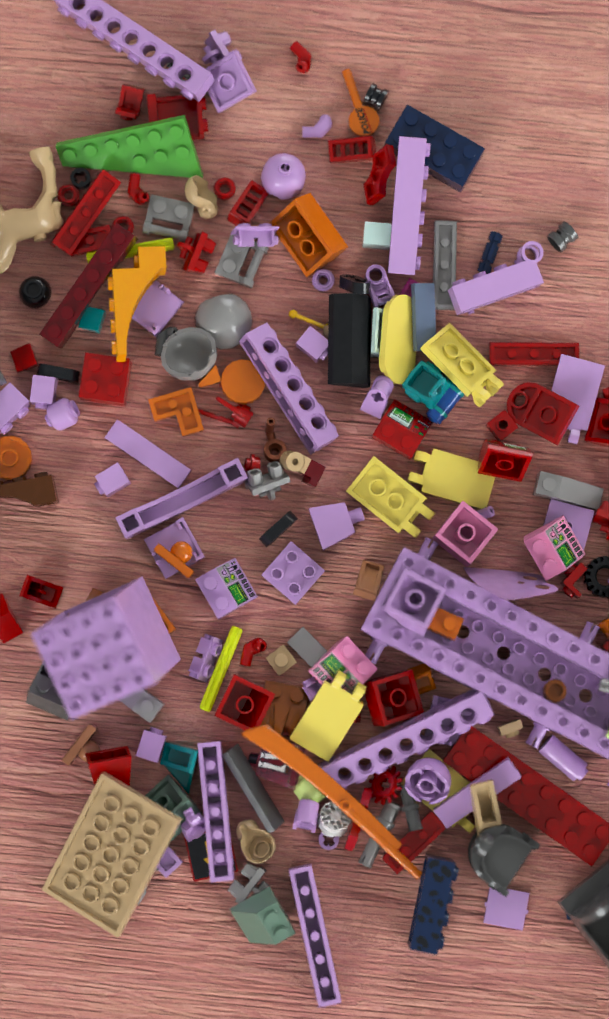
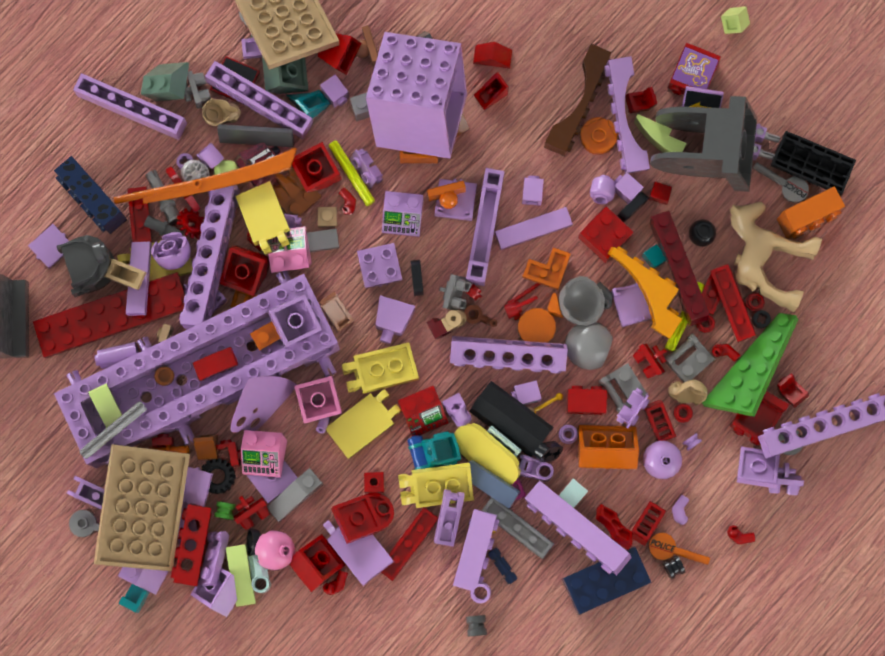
camera: 125 degrees right, 5 degrees down
lavender plate [181,807,206,842] -> none
red slope [478,439,533,482] -> none
none -> red slope [192,347,239,381]
none -> dark orange slope [193,434,218,460]
none -> lavender plate [434,489,464,547]
none -> red brick [566,386,607,415]
none -> lavender bush [683,433,702,451]

